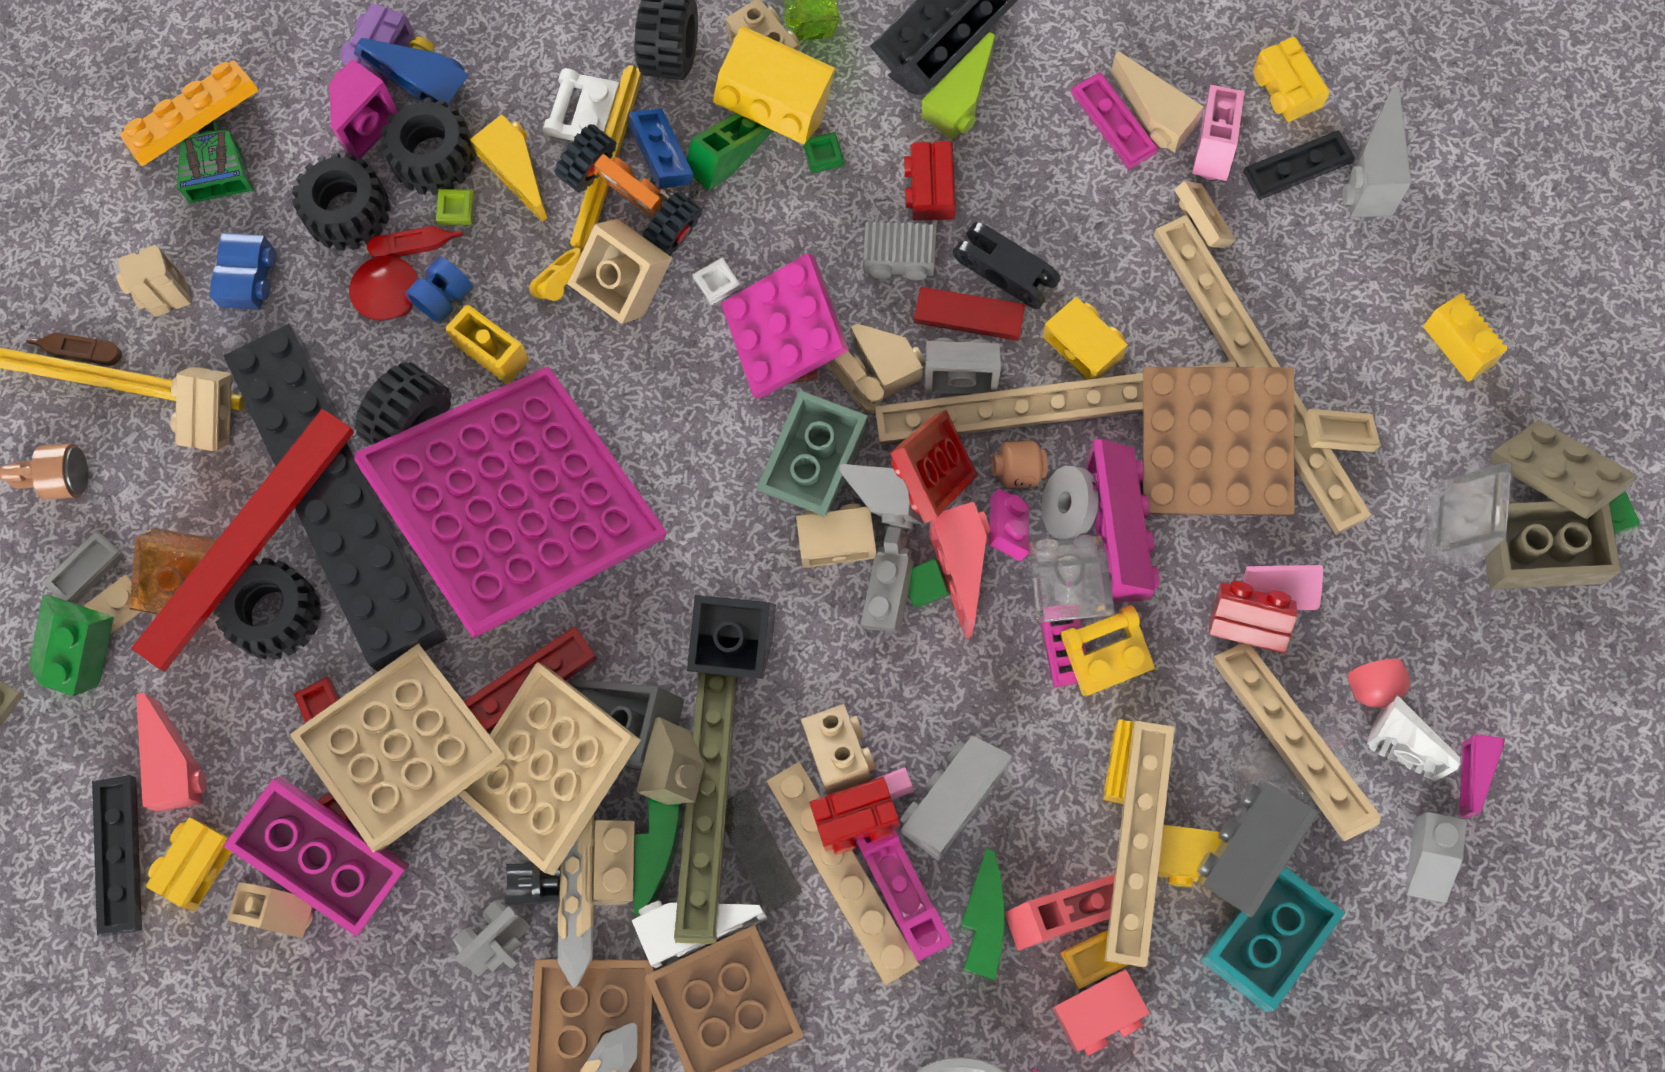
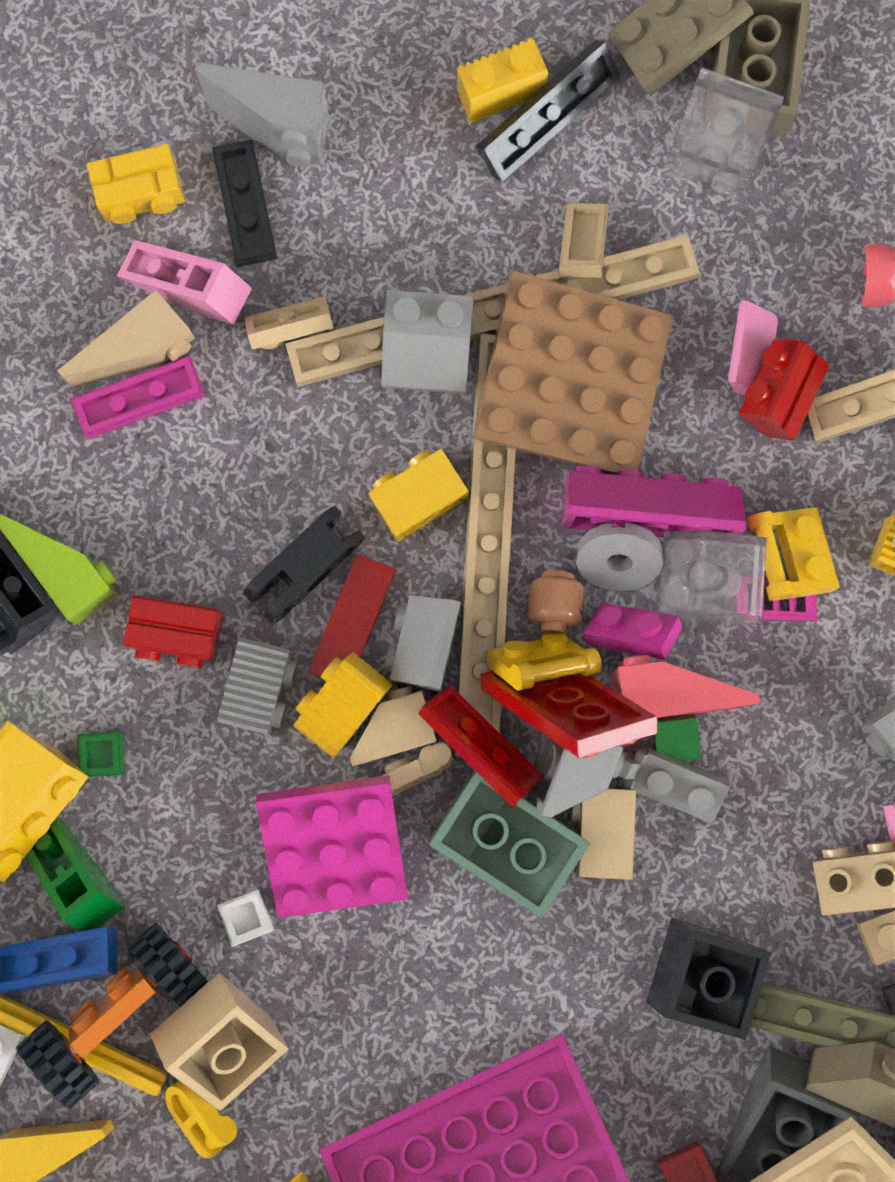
camera: 85 degrees left, 10 degrees up
none -> yellow brick [293,652,393,758]
none -> light grey slope [381,290,473,394]
none -> red tile [418,685,545,807]
none -> black plate [476,40,621,182]
none -> yellow plate [487,633,602,691]

